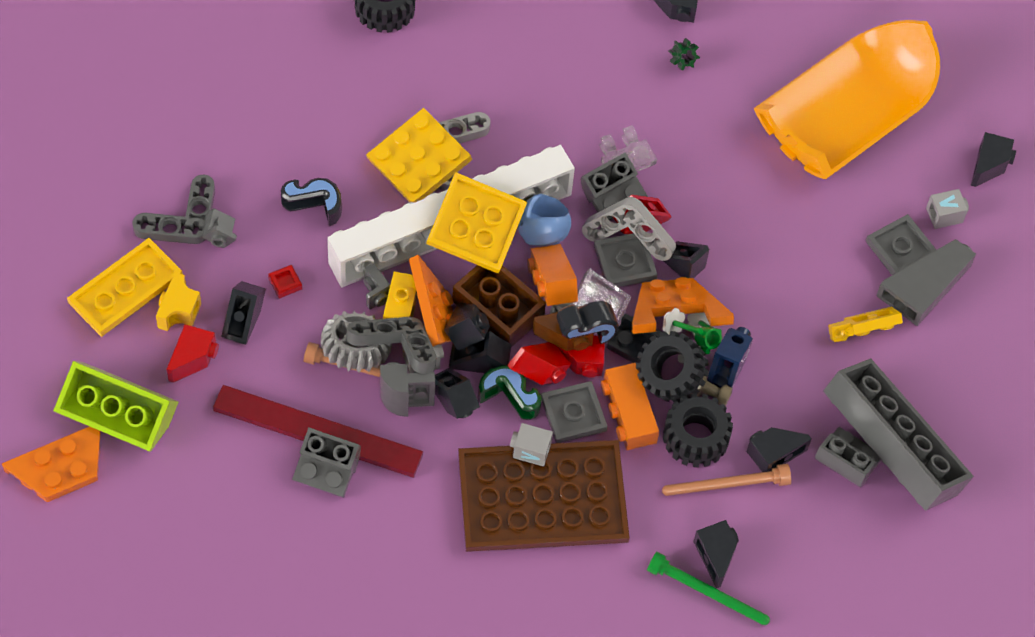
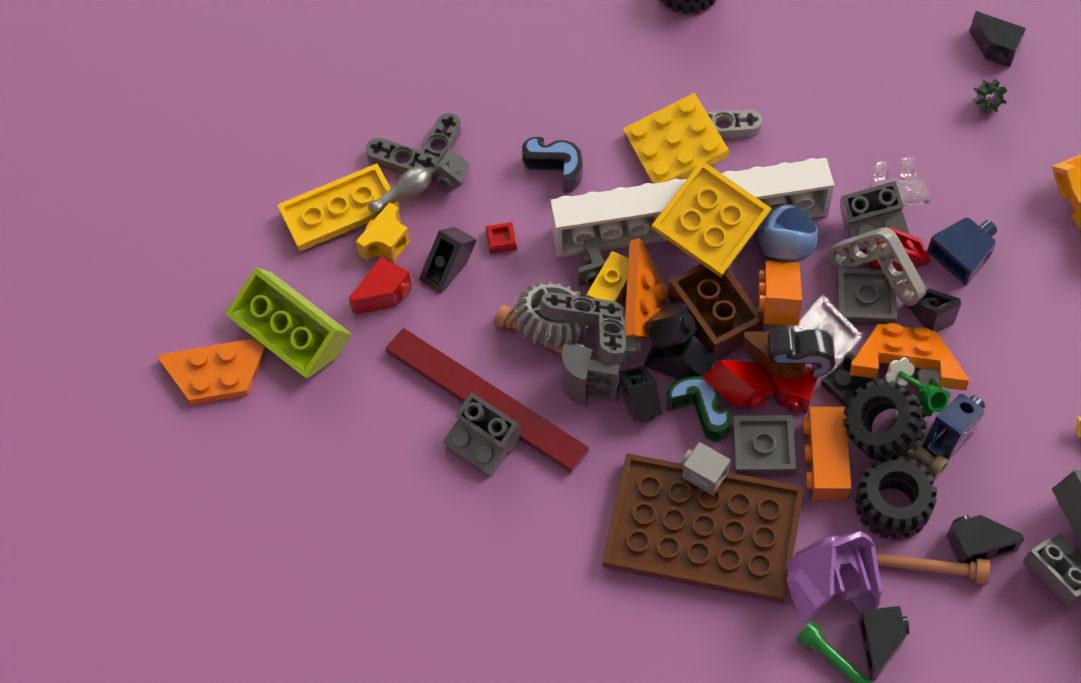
camera: 25 degrees right, 0 degrees up
none -> flat silver piece [368,166,433,215]
none -> medium lavender piece [786,531,883,622]
none -> dark blue torso [927,218,997,286]

